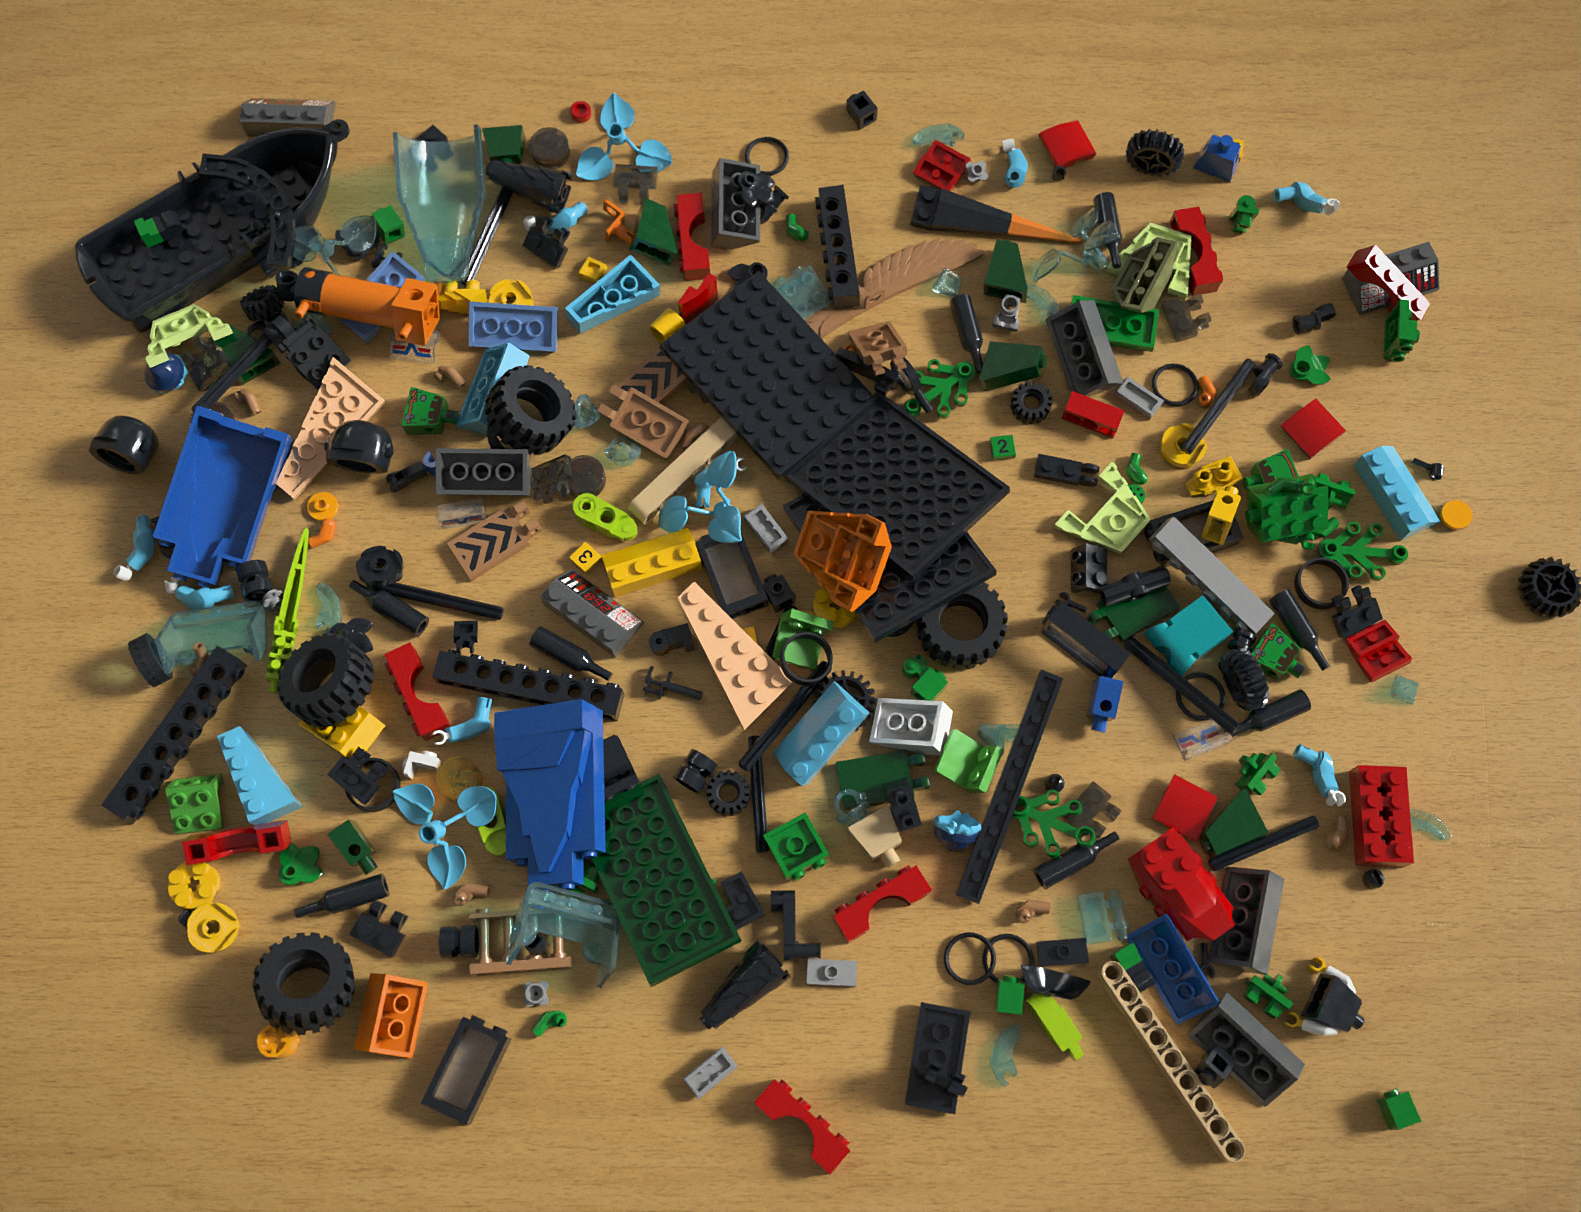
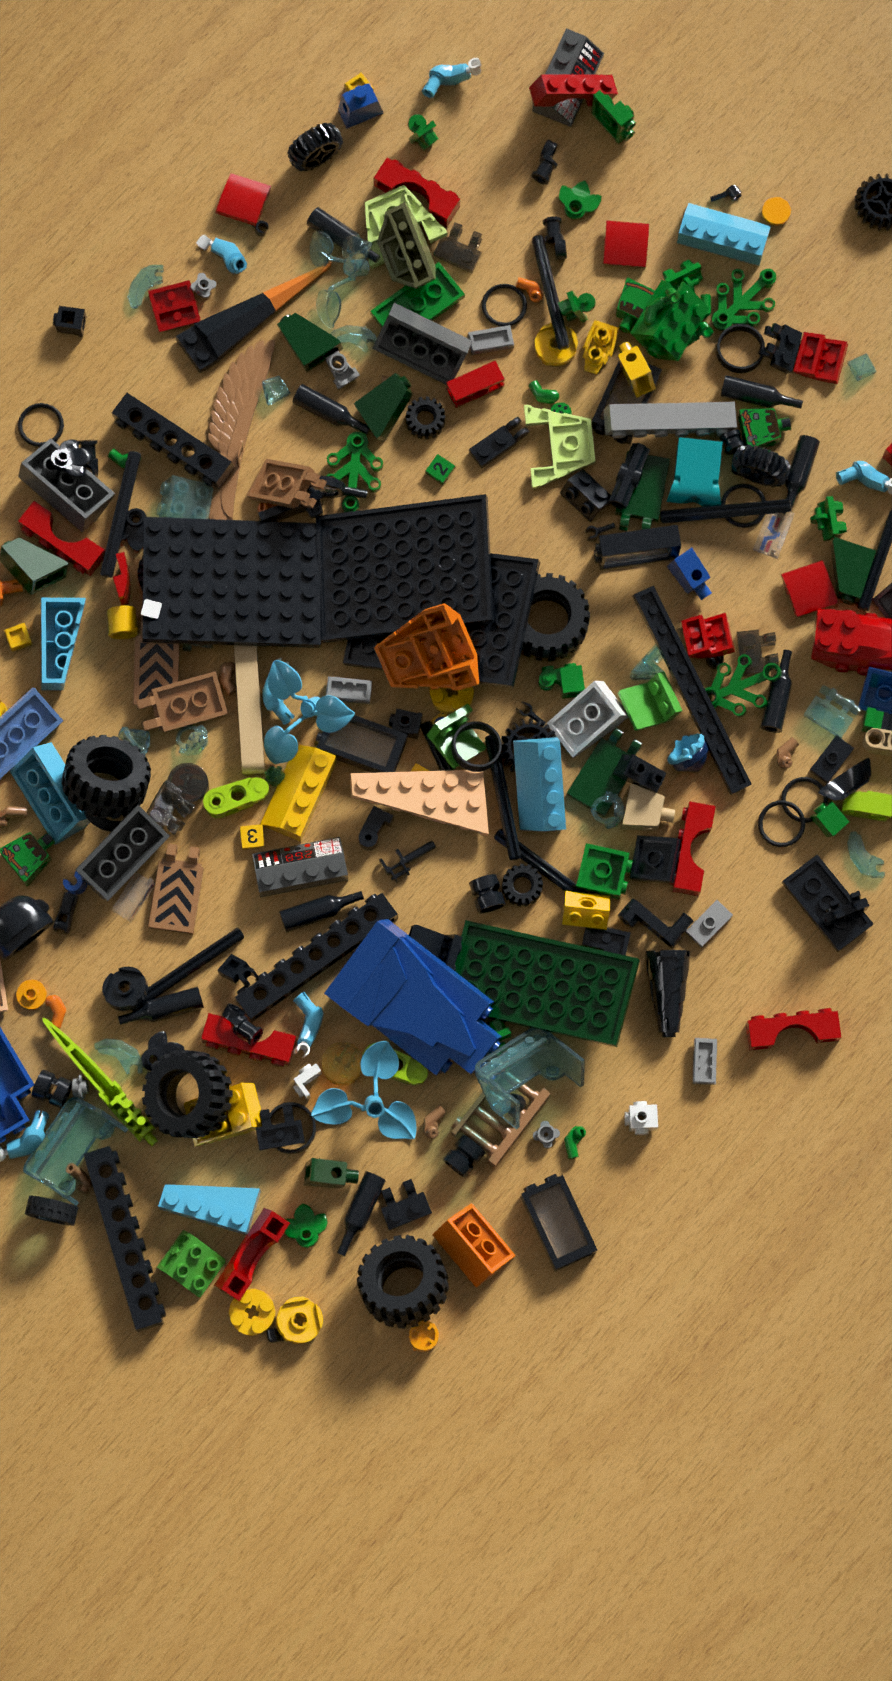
camera: 50 degrees left, 5 degrees up
none -> black axle [100,451,141,578]
none -> white sticker [141,599,162,619]
none -> black connector [222,1003,263,1046]
none -> clear green plate [264,766,285,787]
none -> black hand [516,702,546,727]
none -> green hips [558,291,596,323]
none -> yellow brick [562,891,610,930]
none -> white brick [624,1101,658,1135]
none -> black plate [630,835,681,883]
none -> red slope [681,613,735,658]

